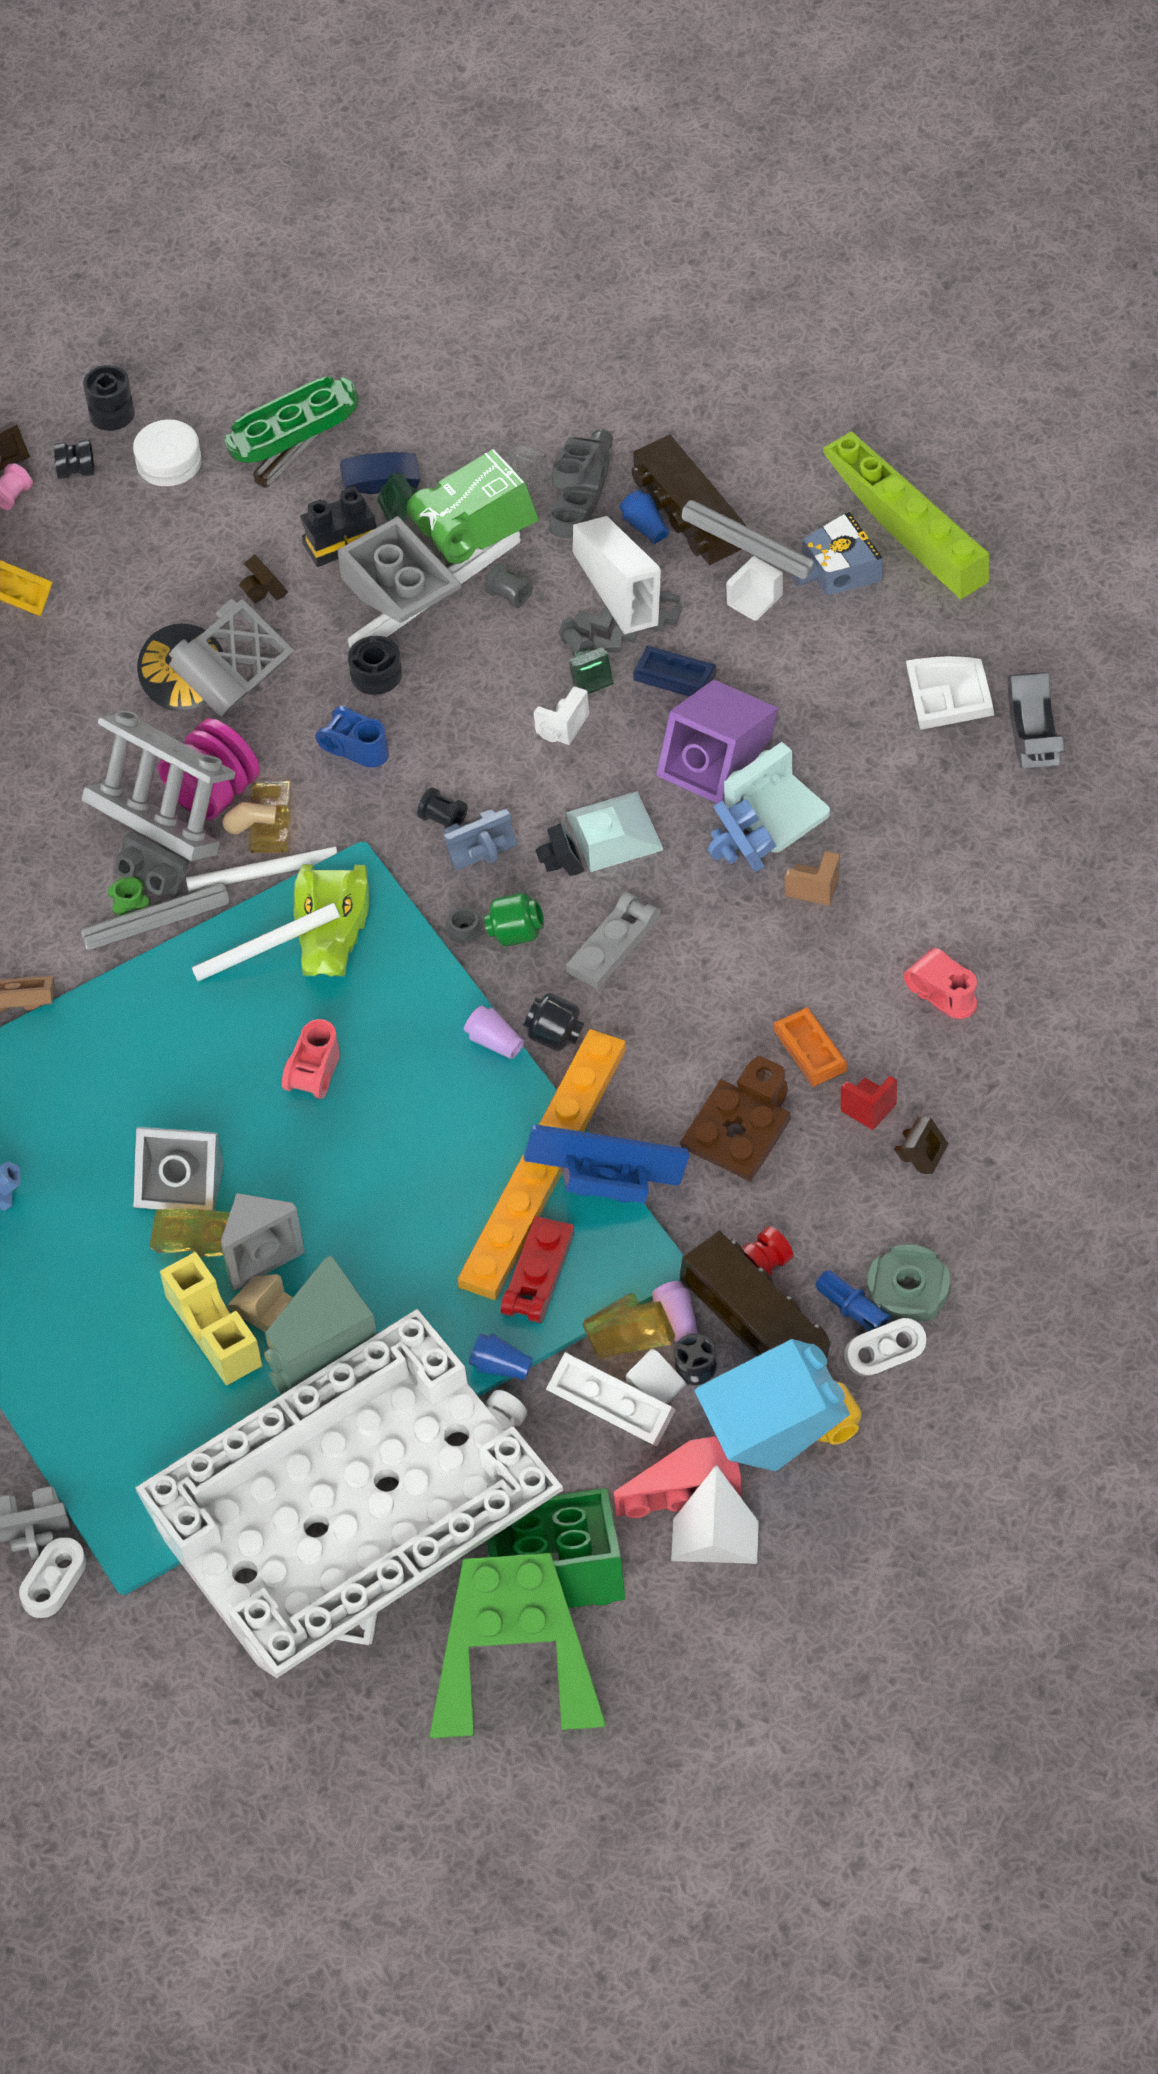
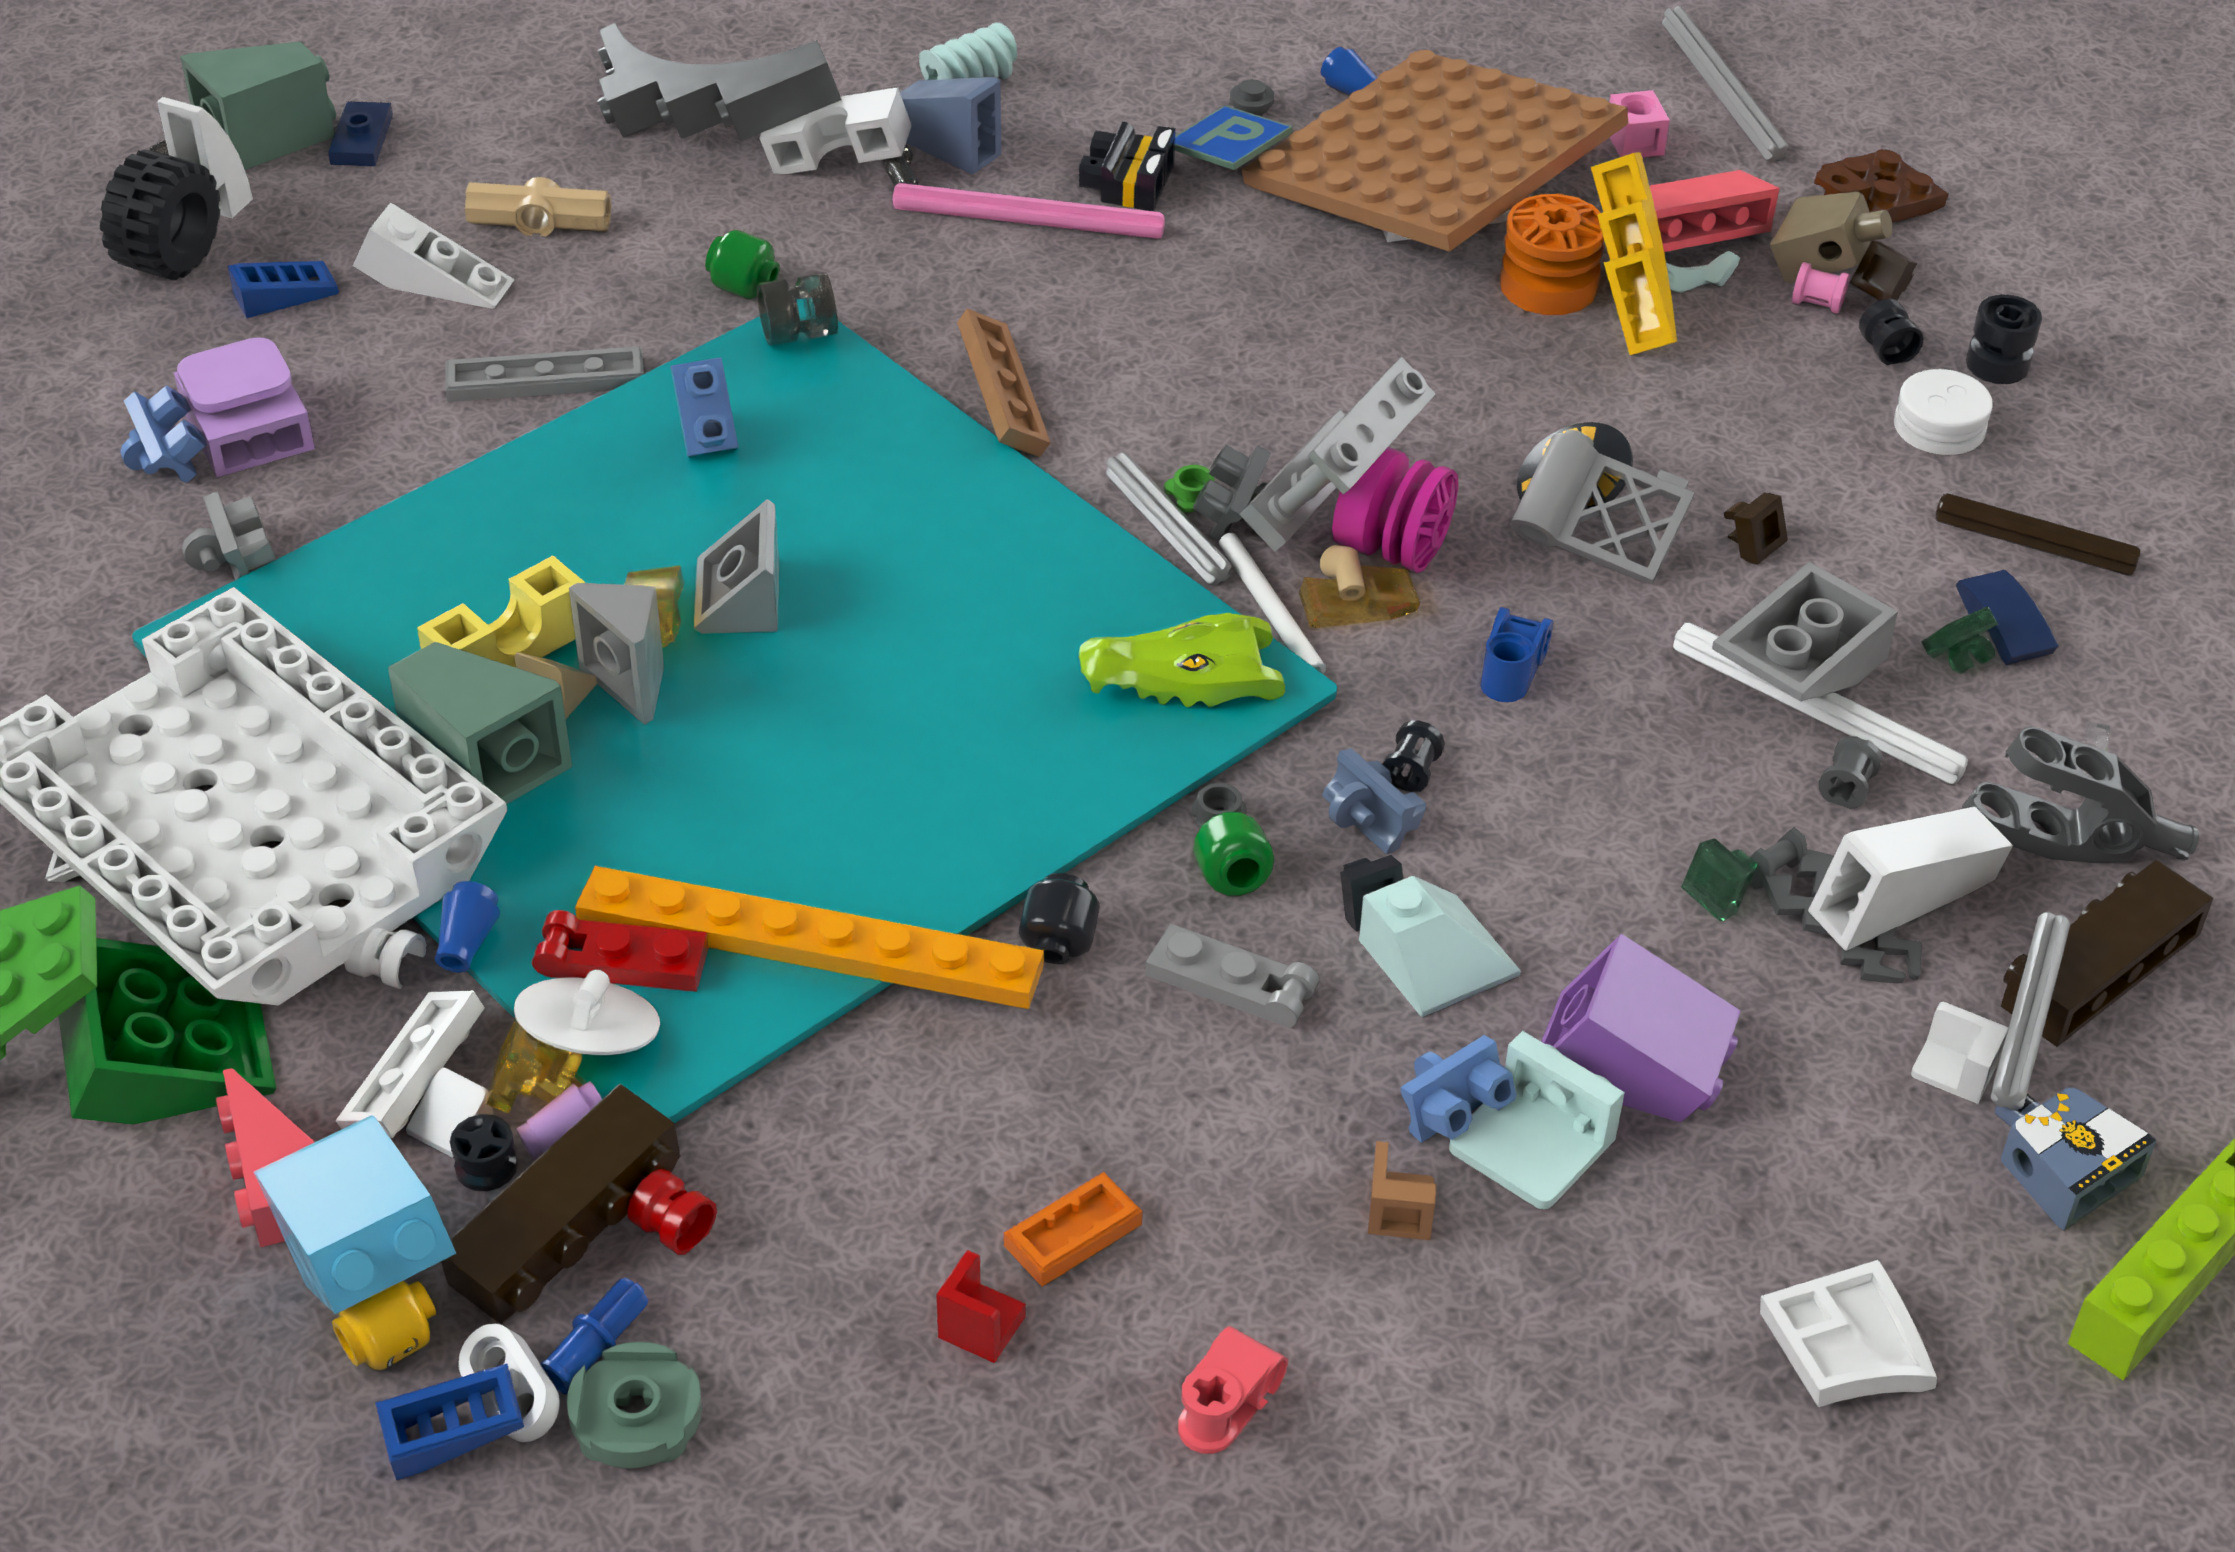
camera: 75 degrees right, 10 degrees down
white plate [19,1538,86,1618] -> none
white piece [192,903,340,982] -> none
green tile [224,376,359,463] -> none
coral piece [282,1019,340,1099] -> none
black hips [300,486,377,567] -> none
black wheel [348,636,402,695] -> none
bright green piece [406,449,539,564] -> none
lavender cone [464,1005,525,1060] -> none
blue bracket [524,1124,689,1204] -> none
white bracket [534,686,590,745] -> none
blue cone [620,490,670,544] -> none
dark blue plate [633,645,717,697] -> none
white slope [671,1465,759,1564] -> none
reddish brown plate [680,1056,791,1182] -> none
dark brown tile [894,1117,949,1174] -> none
arch [1007,672,1064,768] -> none
none -> blue slope [375,1363,524,1481]
none -> white shield [514,970,660,1055]

